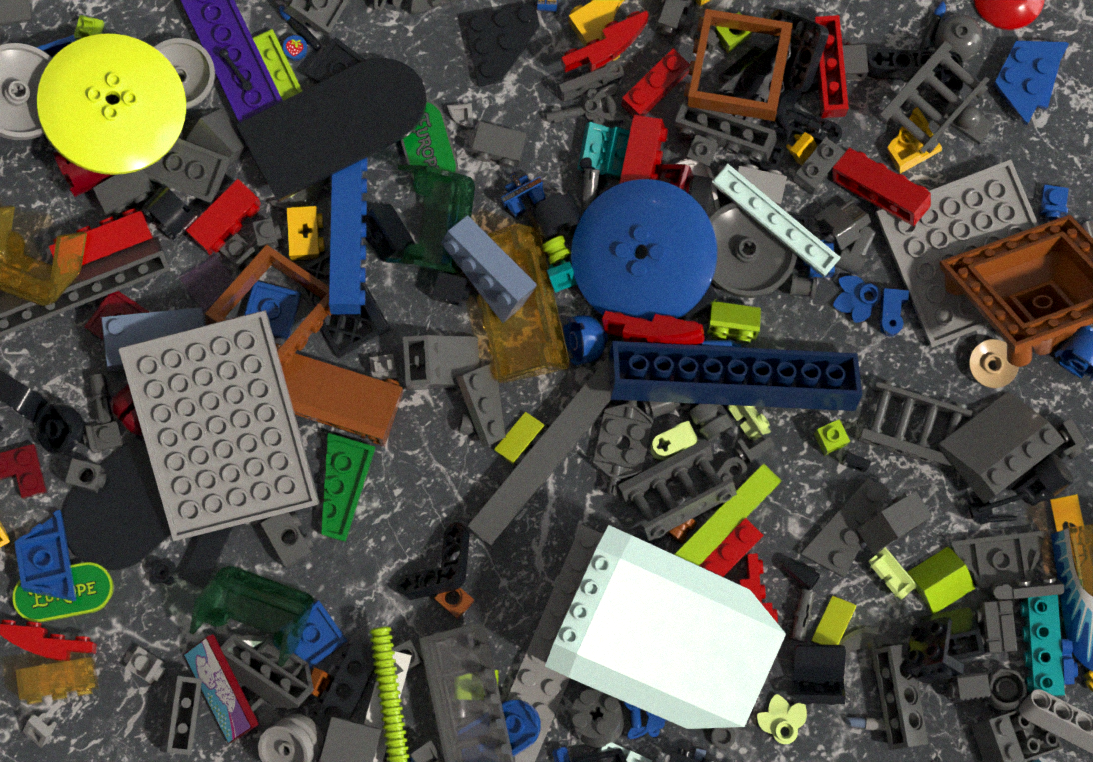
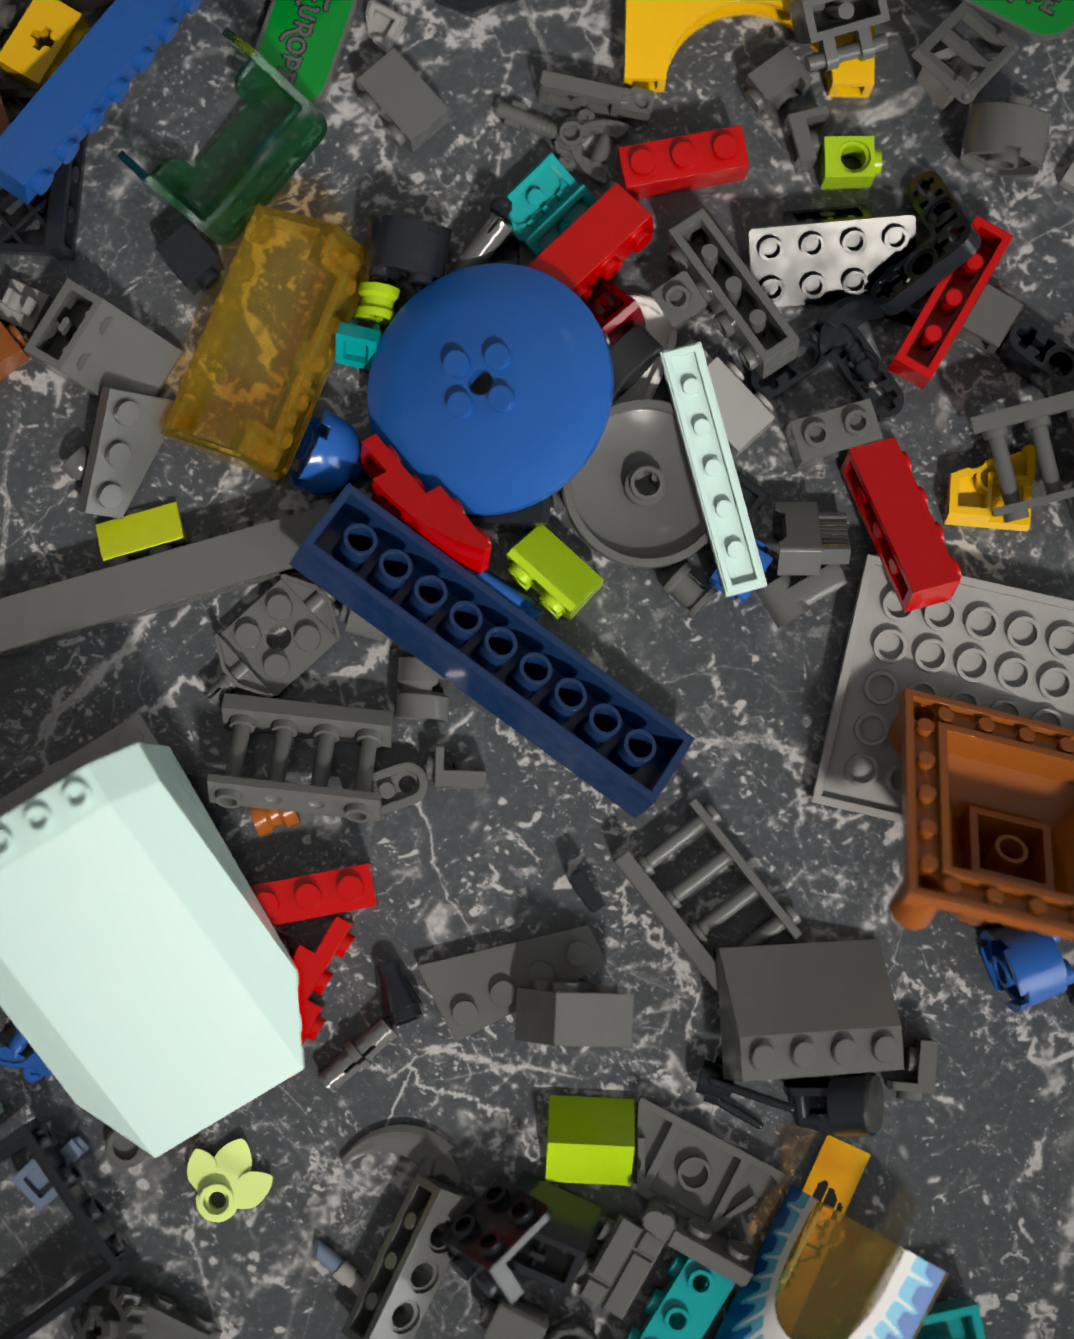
camera: 35 degrees right, 5 degrees up
black panel [362,204,415,263] -> none
sand blue wedge [441,215,537,323] -> none
blue hips [501,173,546,217] -> none
red slope [561,10,649,73] -> none
yellowish green piece [650,421,699,460] -> none
lime beam [674,464,782,566] -> none
dark orange window [684,9,793,121] -> none
yellowish green hinge [727,405,771,441] -> none
yellow tile [786,132,818,166] -> none
black bracket [792,644,846,705] -> none
neon yellow slope [811,596,857,645] -> none
lime brick [814,419,850,456] -> none
blue plate [833,276,881,323] -> none
yellowish green hinge [868,547,918,600] -> none
blue leg [879,288,909,337] -> none
tan dish [969,339,1019,388] -> none

